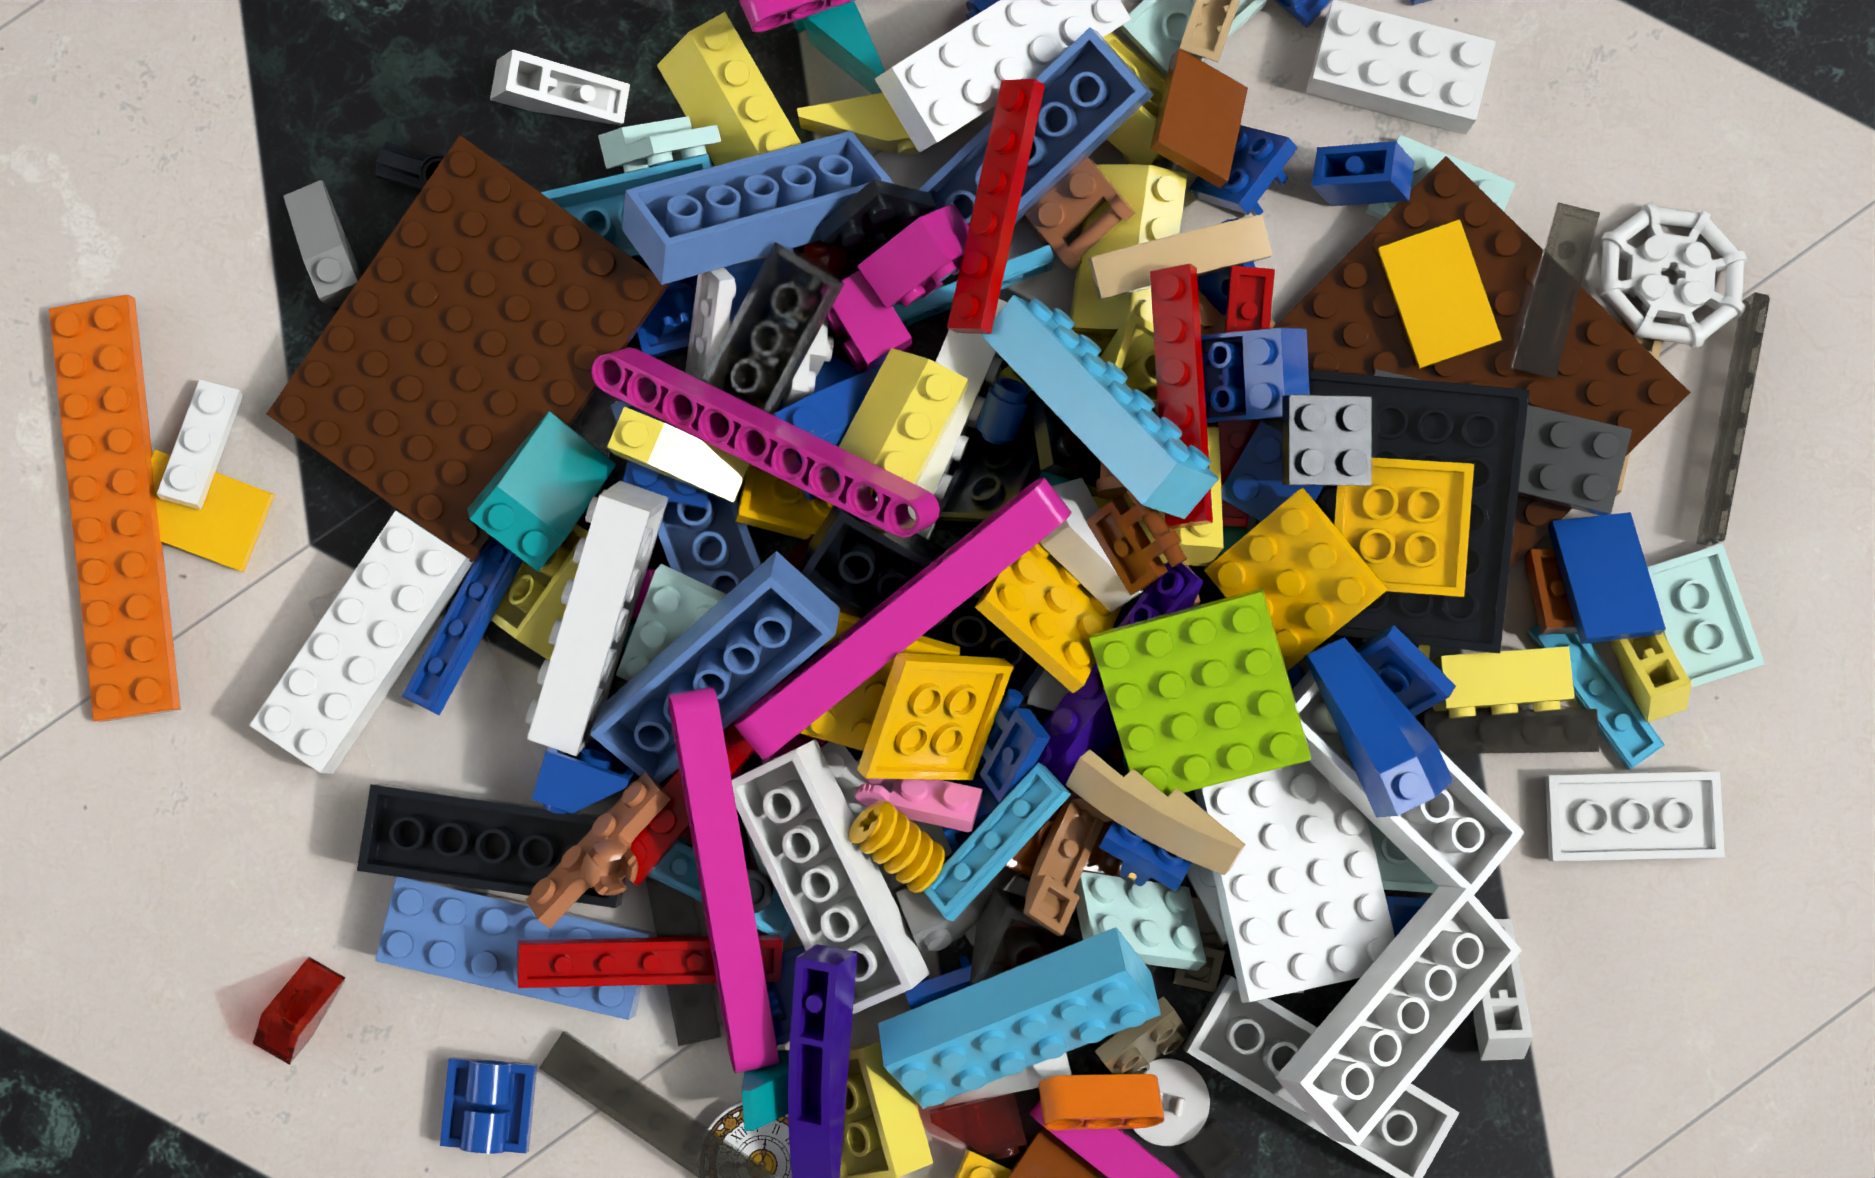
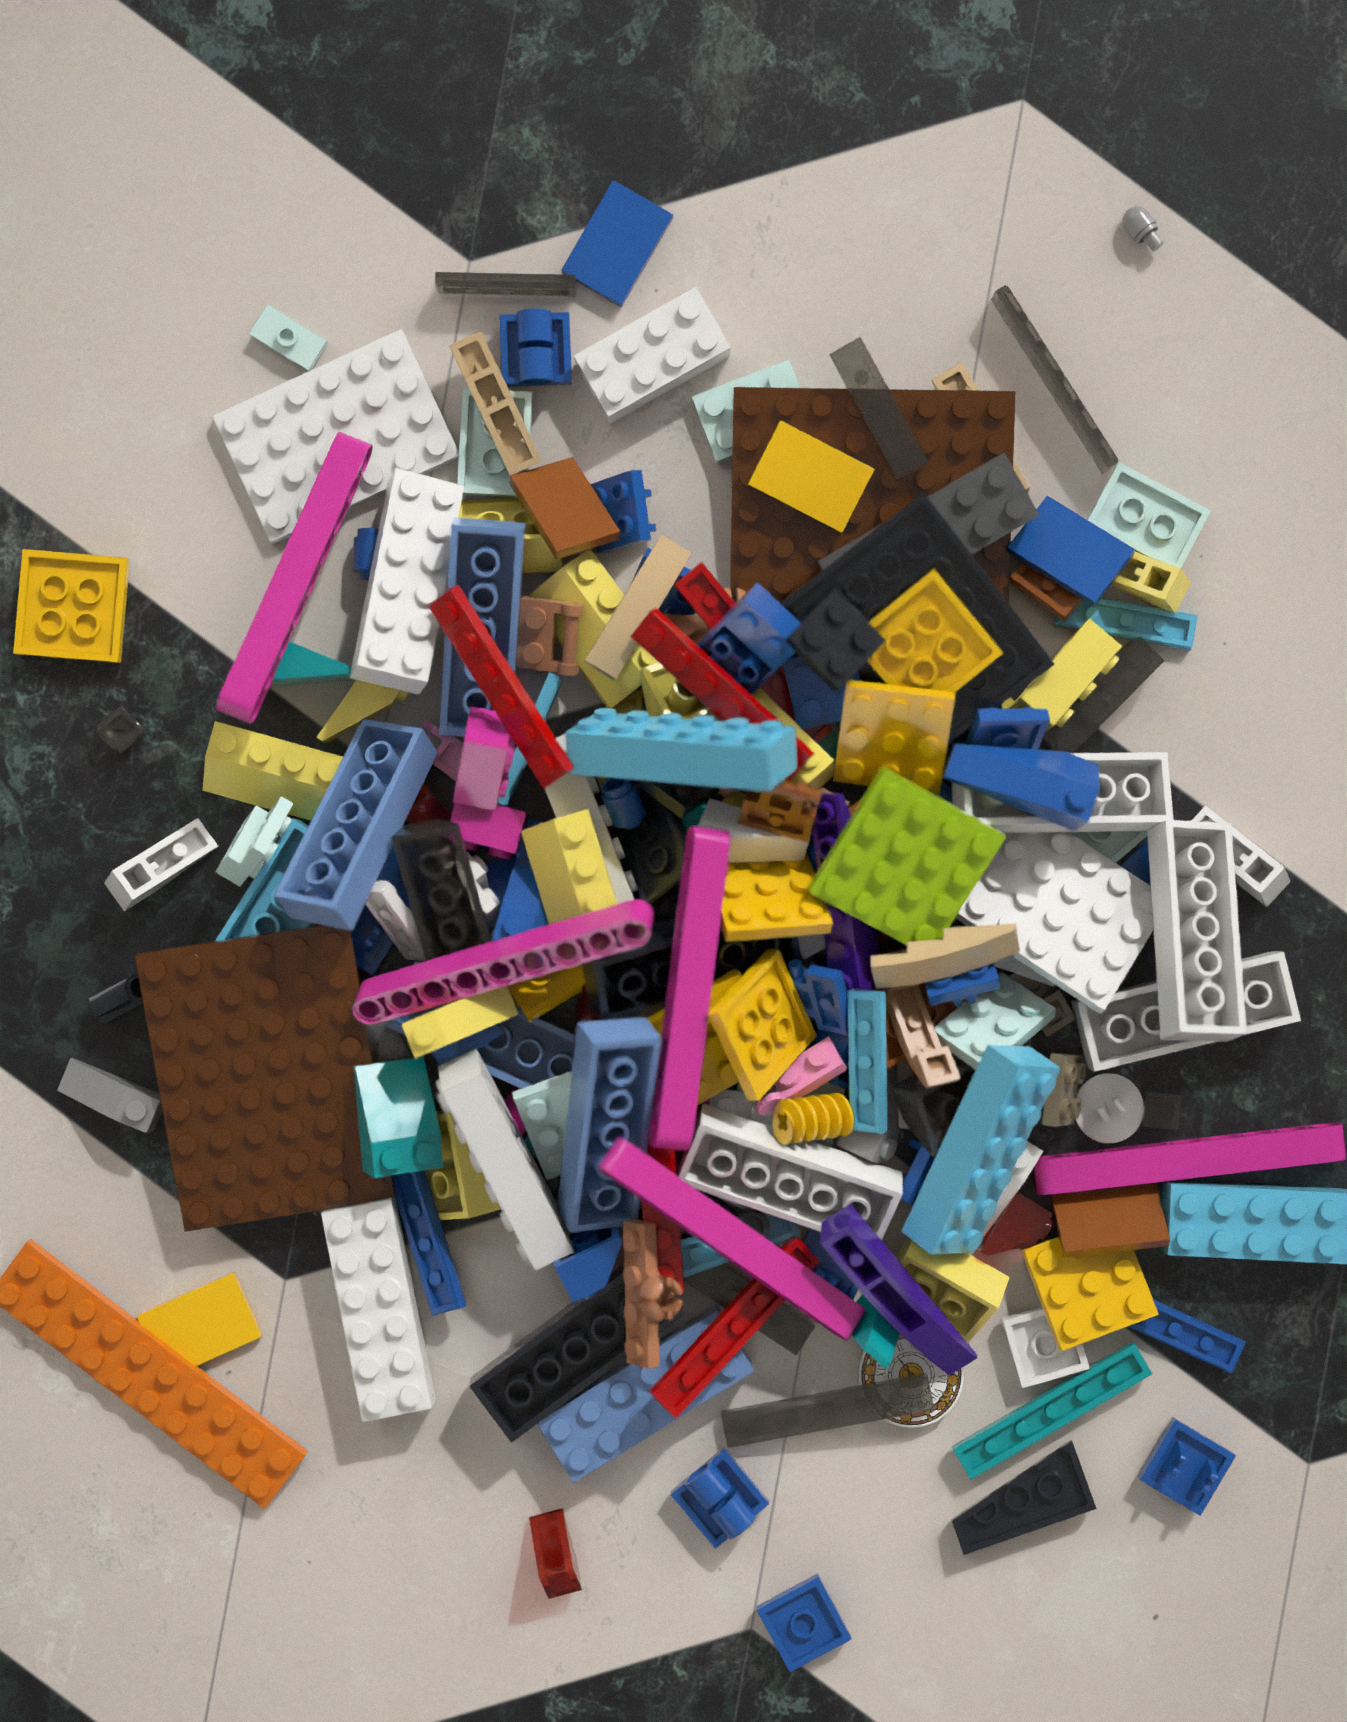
camera: 50 degrees left, 5 degrees up
white plate [157,379,243,510] -> none
black plate [817,179,936,253] -> none
orange beam [1038,1074,1165,1131] -> none
blue brick [1312,141,1415,206] -> none
white plate [1545,771,1725,861] -> none
white plate [1596,202,1748,348] -> none

